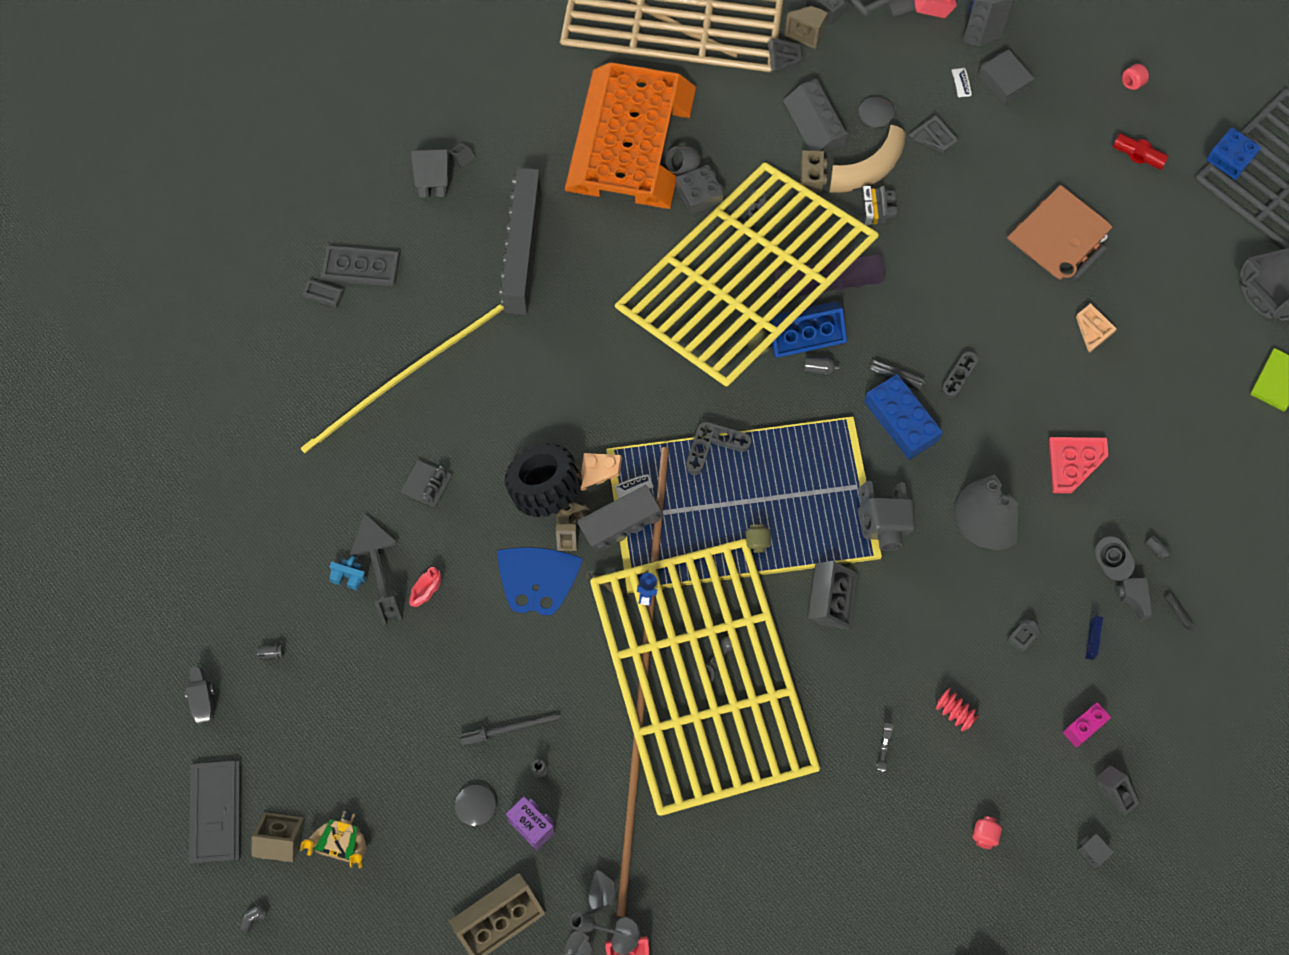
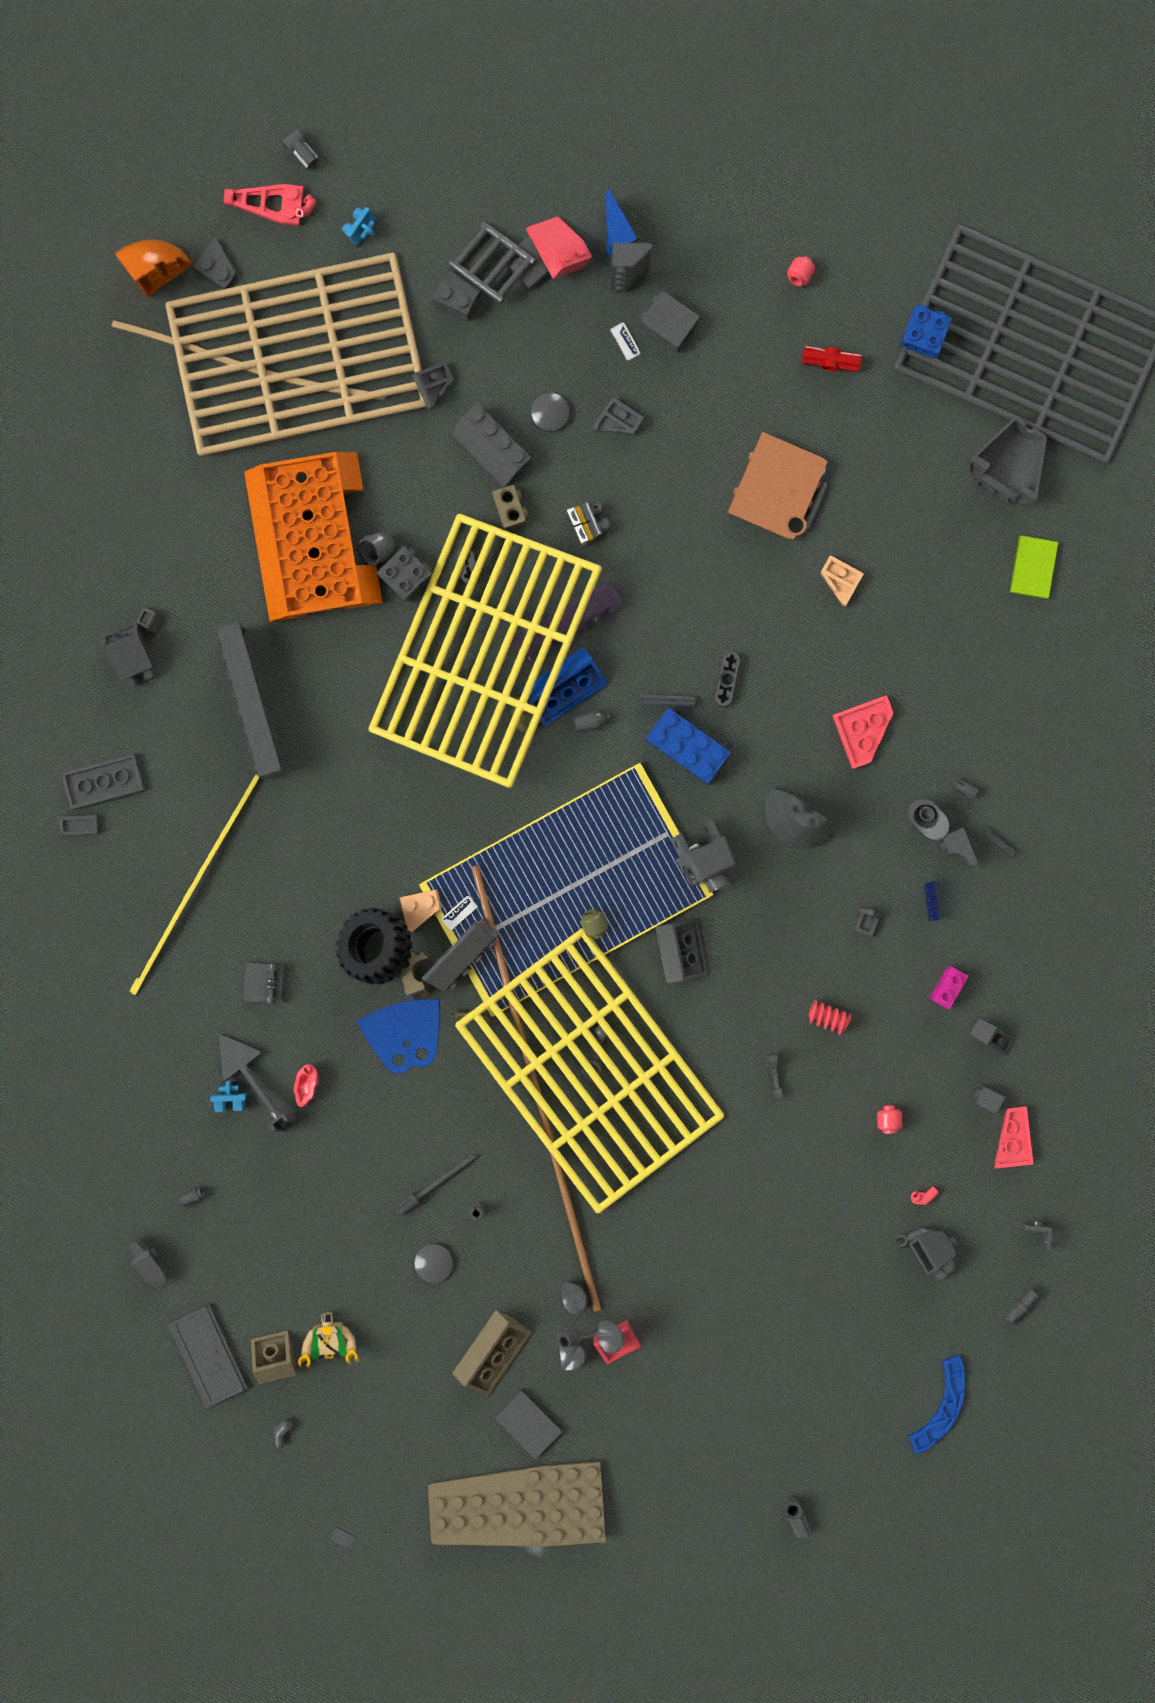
camera: 20 degrees left, 20 degrees up
medium lavender brick [506,797,555,851] -> none
blue hips [636,573,658,606] -> none
dark grey beam [686,422,751,475] -> none
dark tan slope [784,6,828,49] -> none
tan brick [830,125,906,192] -> none
none -> coral arm [910,1186,939,1205]
none -> coral wing [994,1106,1033,1169]

